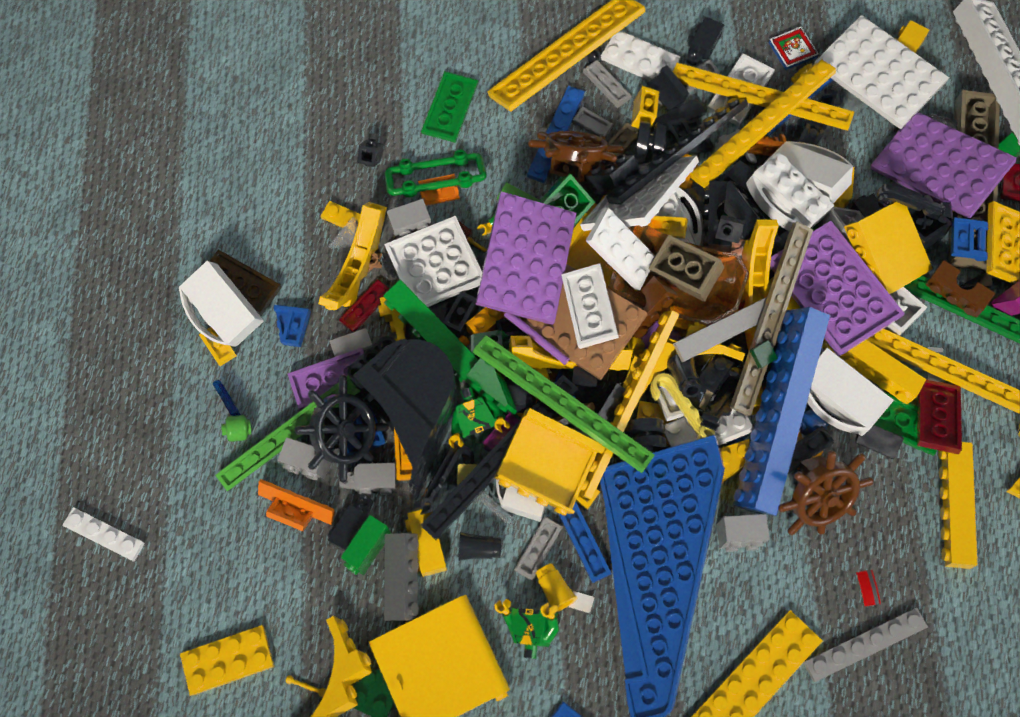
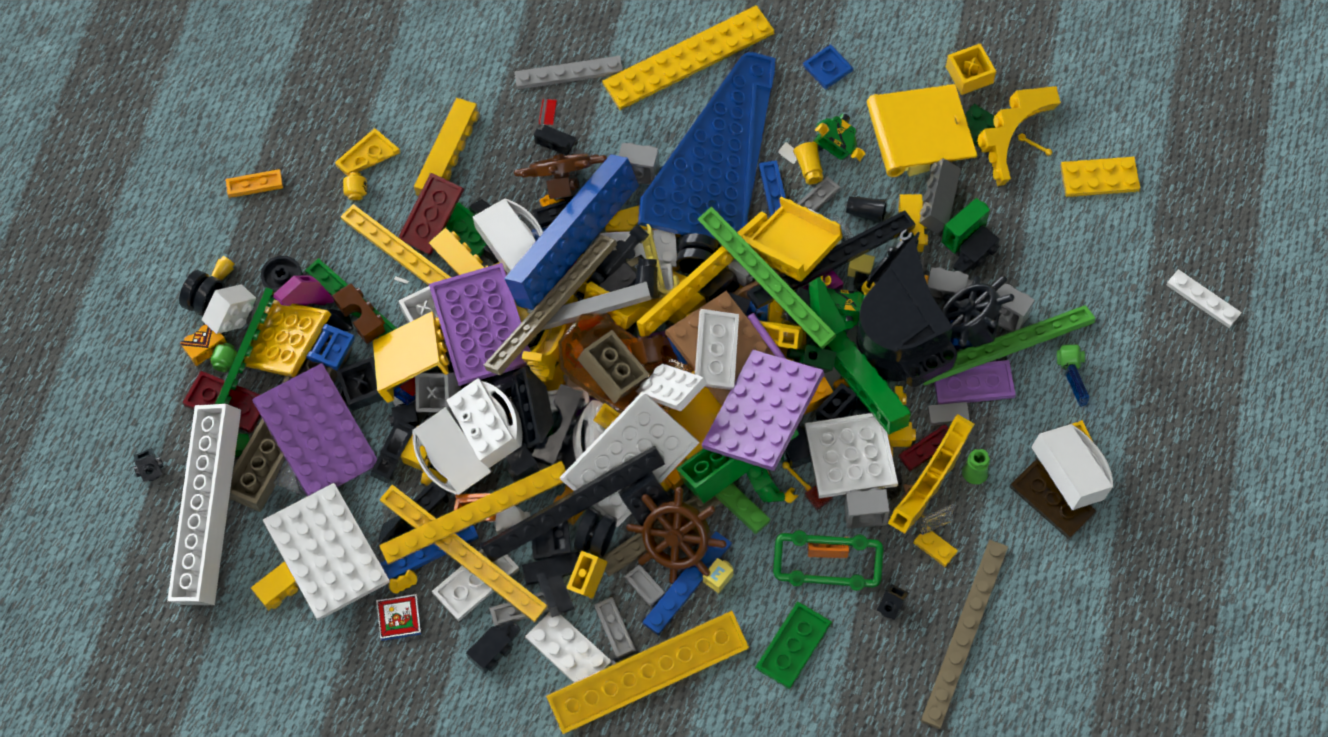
camera: 165 degrees left, 5 degrees down
orange bracket [258,479,334,531] -> none
blue wing [274,305,311,347] -> none
black brick [713,215,746,243] -> none
tile [749,340,778,368] -> none
black piece [877,183,953,223] -> none
none -> black slope [370,419,415,483]
none -> black panel [533,125,576,156]
none -> light yellow brick [703,558,734,594]
none -> dark tan plate [921,539,1008,729]
none -> bright green plant [962,449,990,484]

